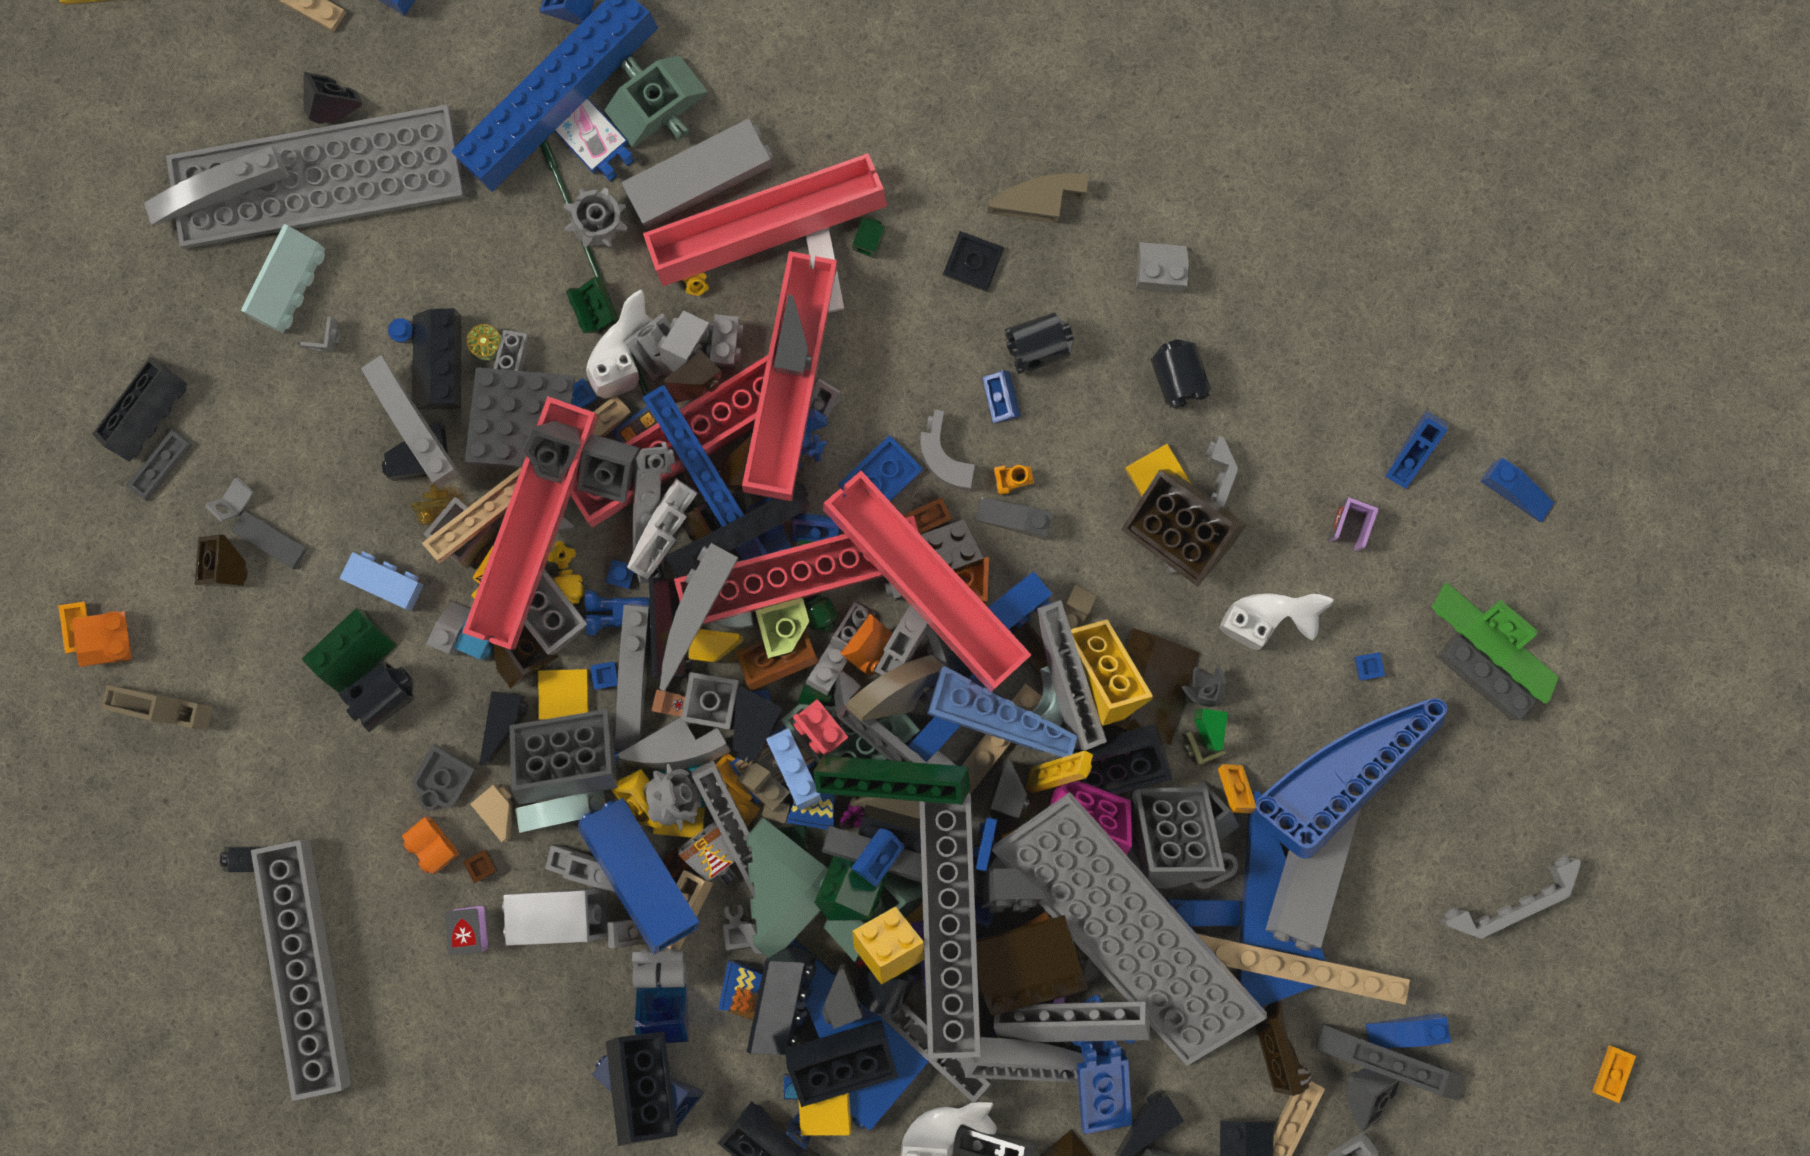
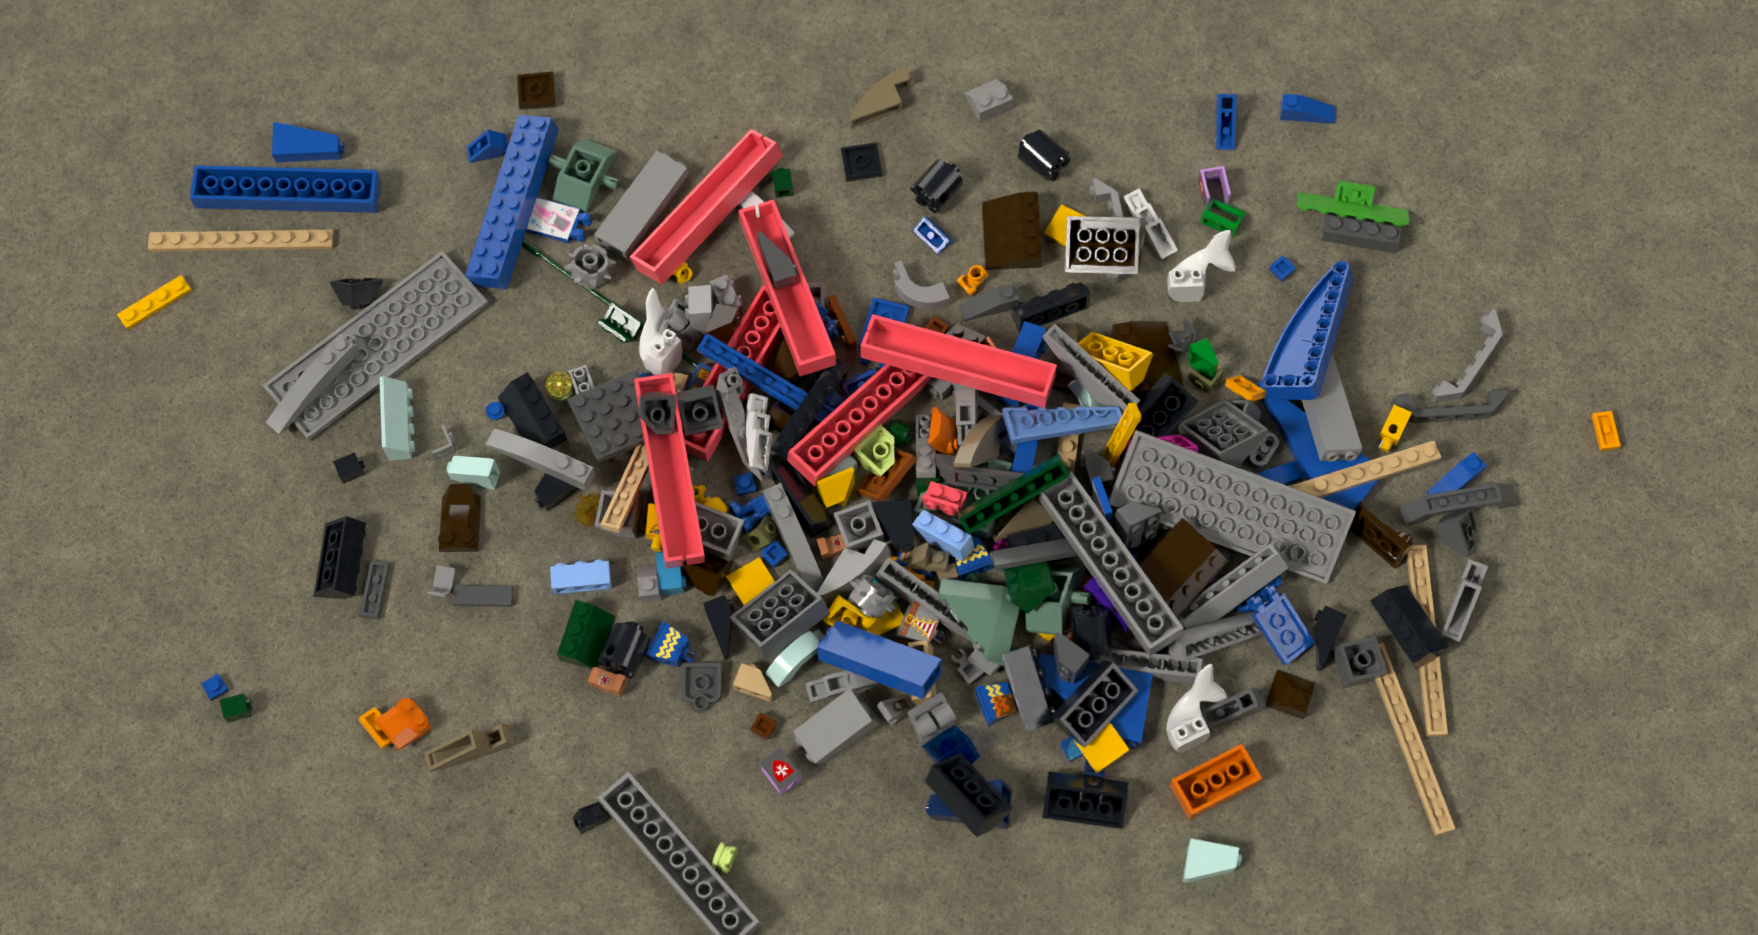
camera: 25 degrees left, 15 degrees down
dark brown slope [195,534,248,587] -> none
orange brick [402,816,460,874] -> none
light grey slope [660,543,738,692] -> none
blue slope [852,828,905,887] -> none
yellow brick [852,906,925,985] -> none
none -> black brick [333,452,366,484]
none -> dark brown slope [438,484,481,552]
none -> light aqua slope [447,456,500,490]
none -> nougat leg [587,667,627,697]
none -> blue torso [646,622,697,667]
none -> yellowish green wheel [711,842,737,874]
none -> olive bracket [742,515,779,552]
none -> dark orange plate [826,294,857,351]
none -> dark brown slope [982,192,1042,270]
none -> black slope [1011,282,1091,334]
none -> white slope [1122,188,1178,259]
none -> green tile [1200,198,1246,238]
none -> yellow torso [1378,405,1412,453]
none -> dark grey slope [1391,388,1508,423]

